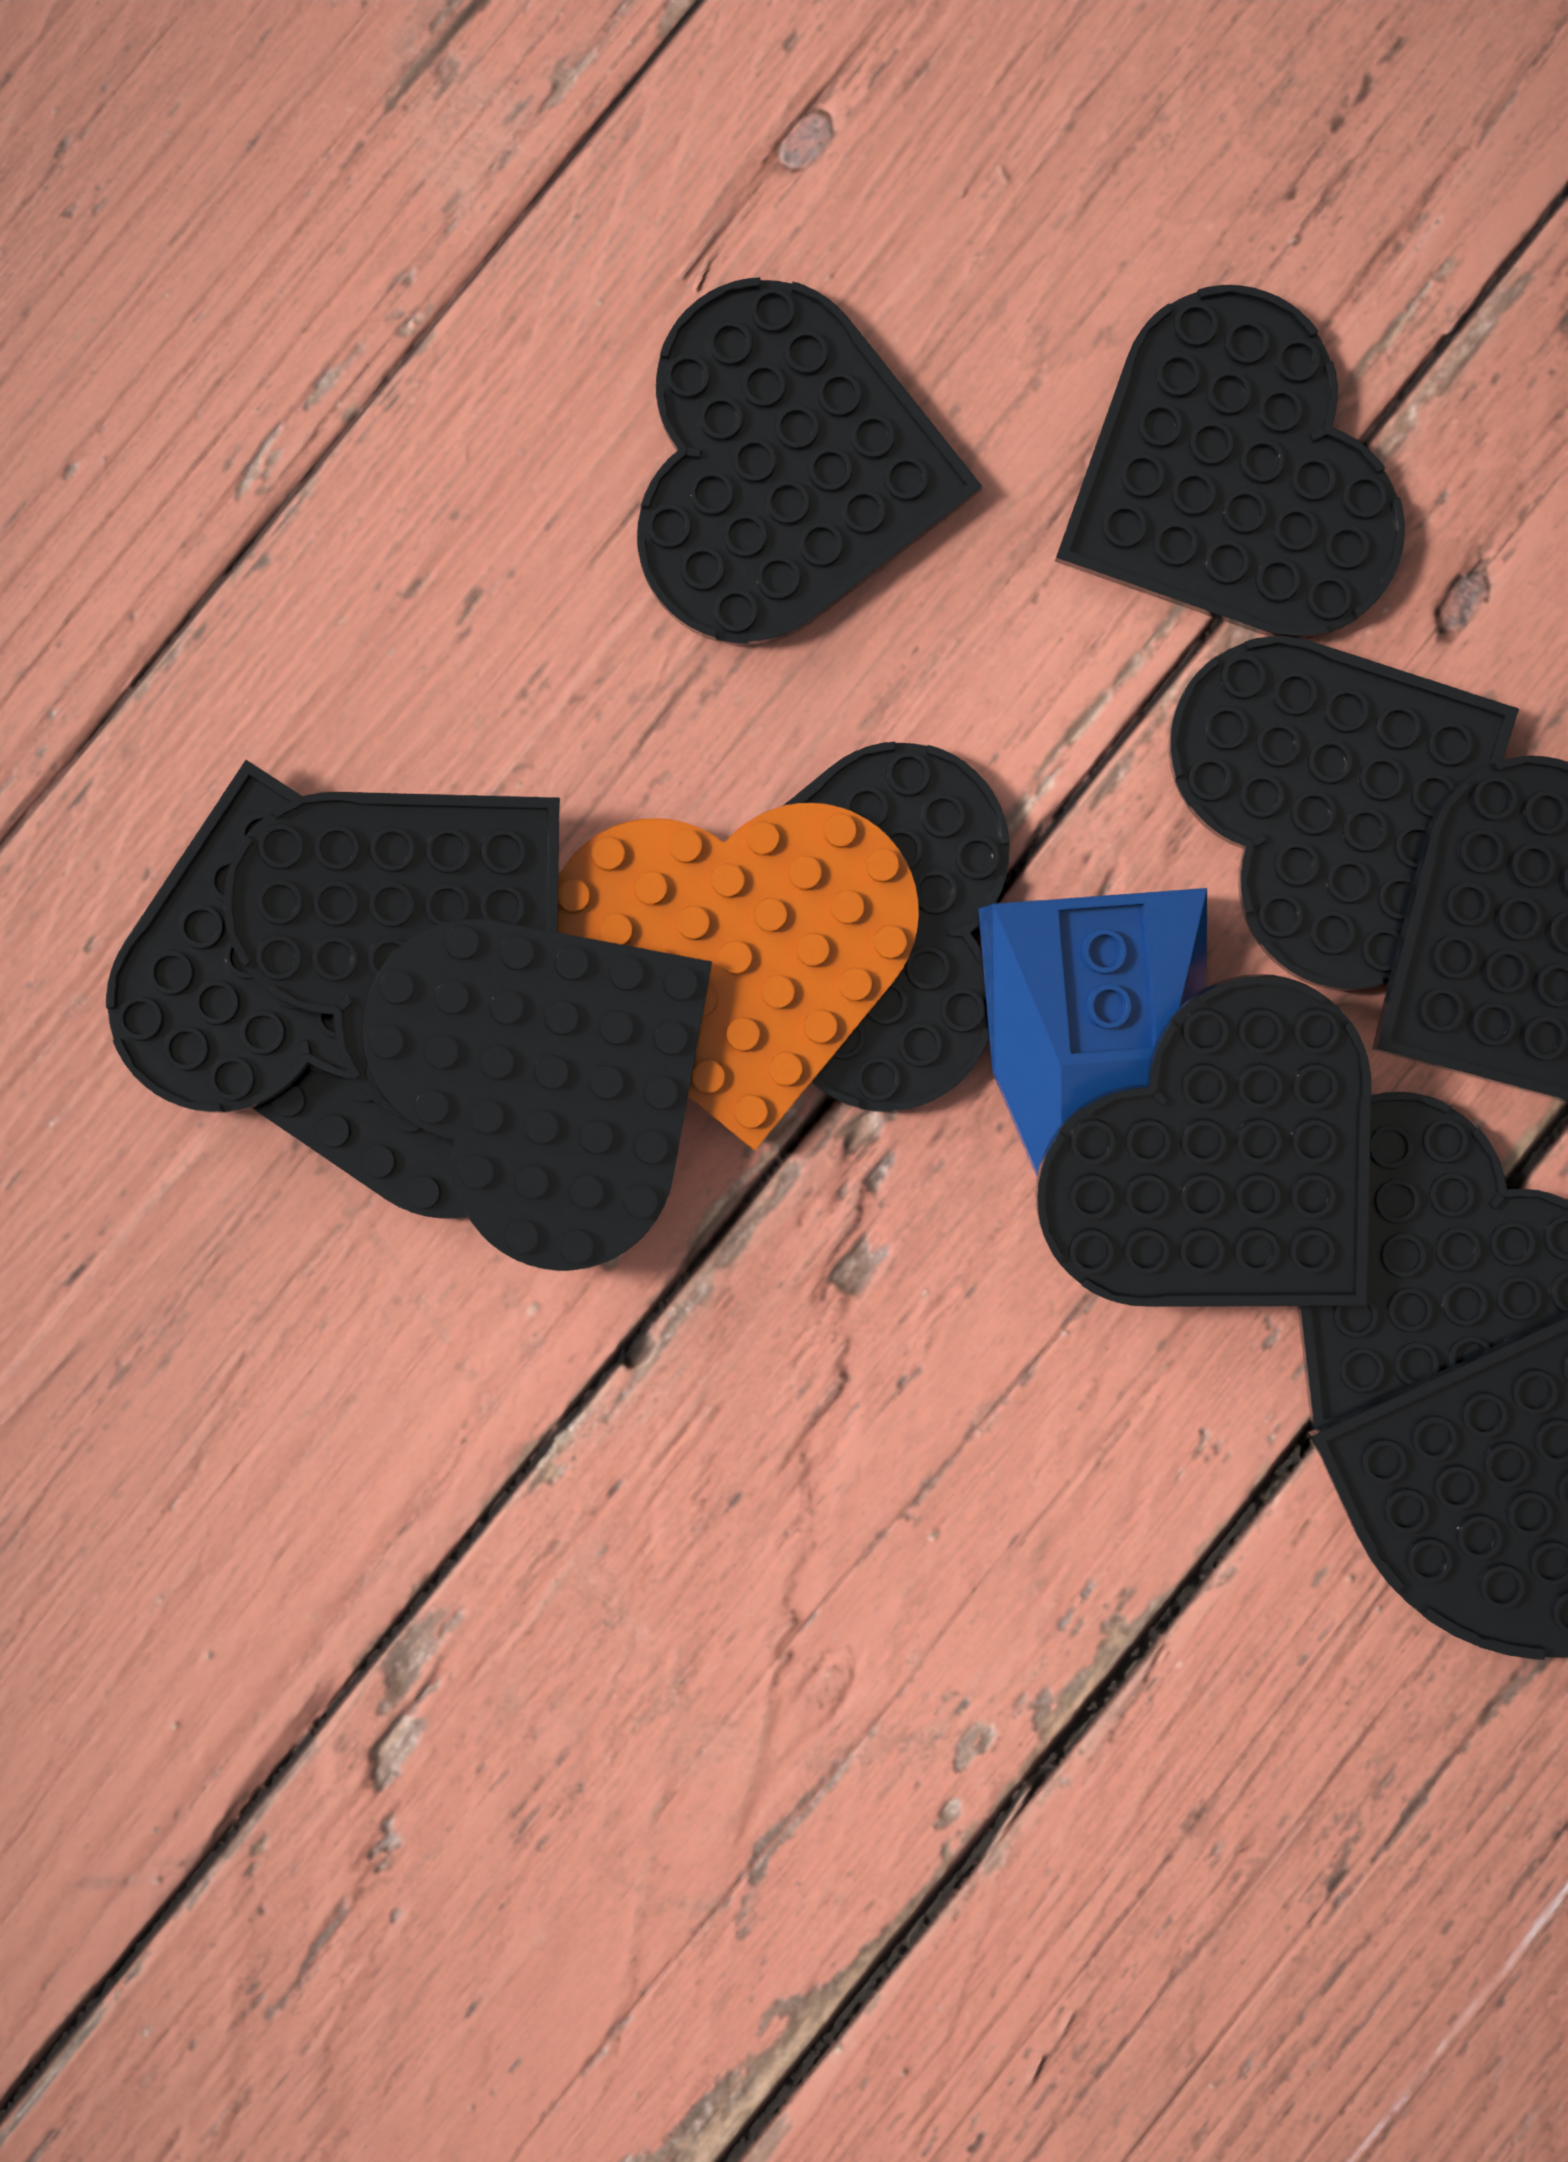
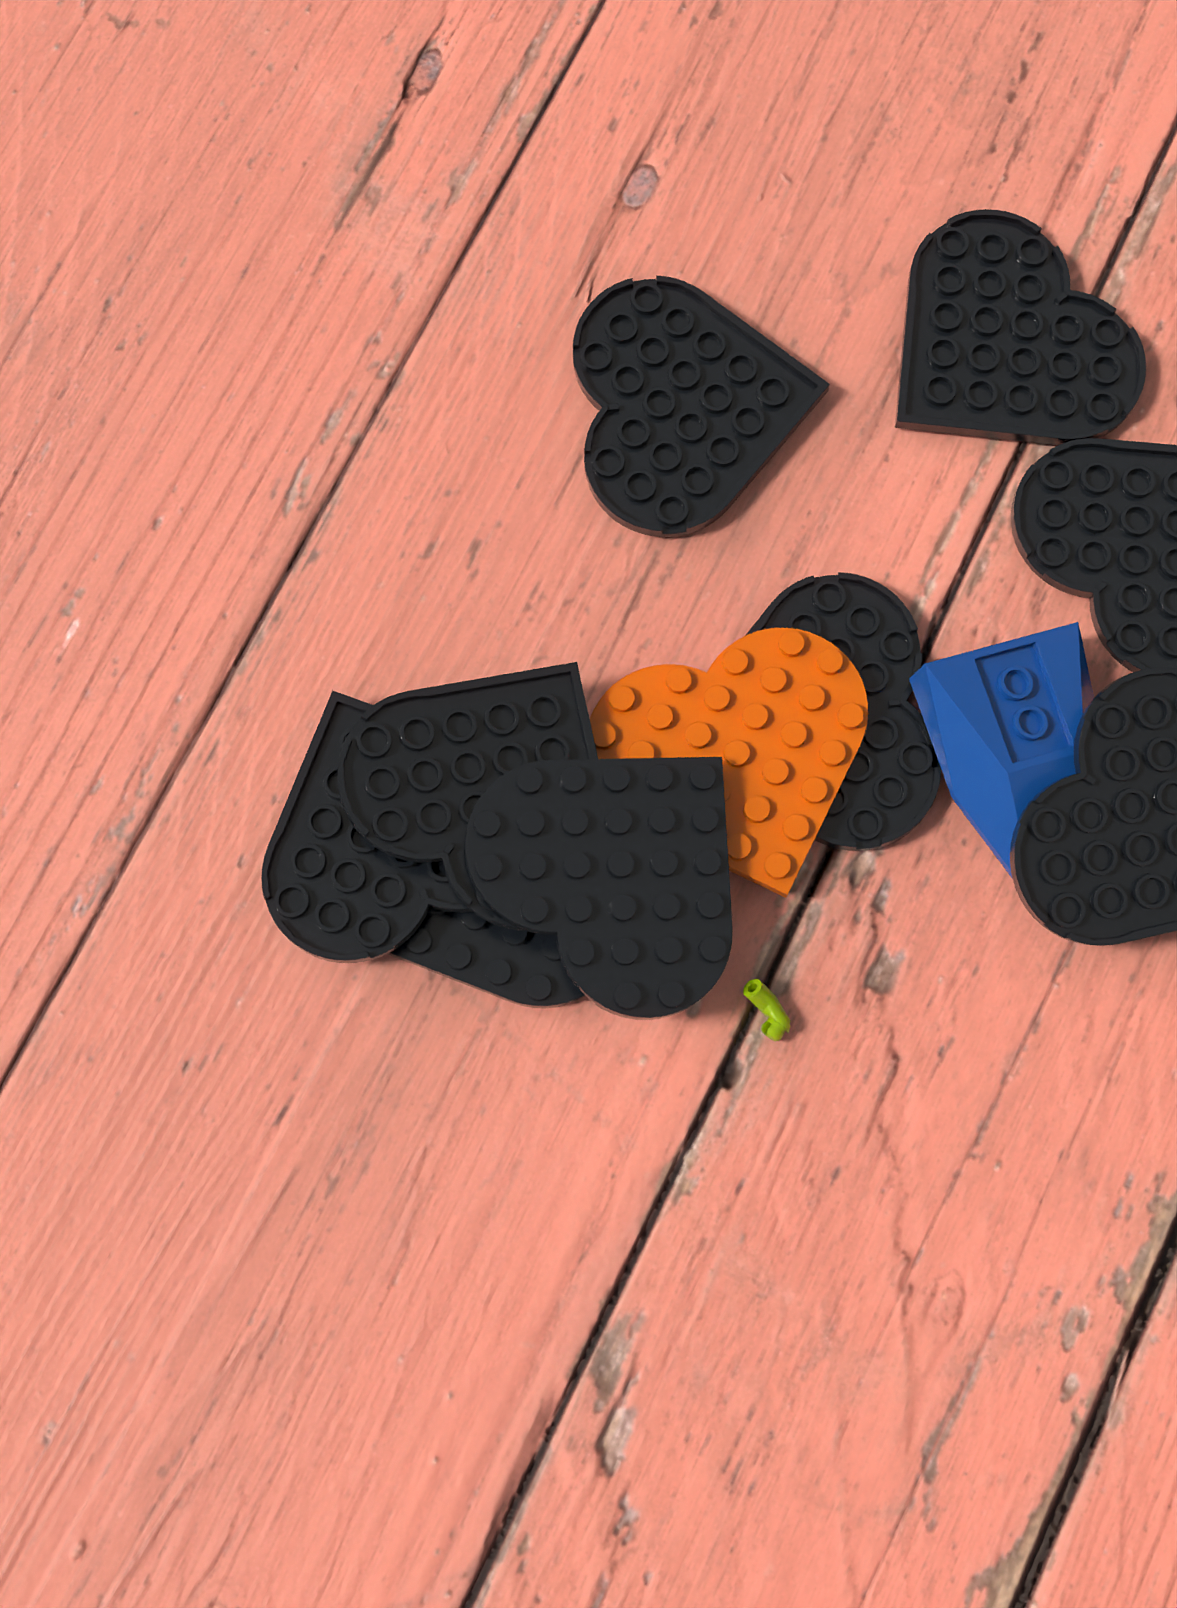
camera: 10 degrees left, 10 degrees down
none -> lime arm [743,979,791,1042]

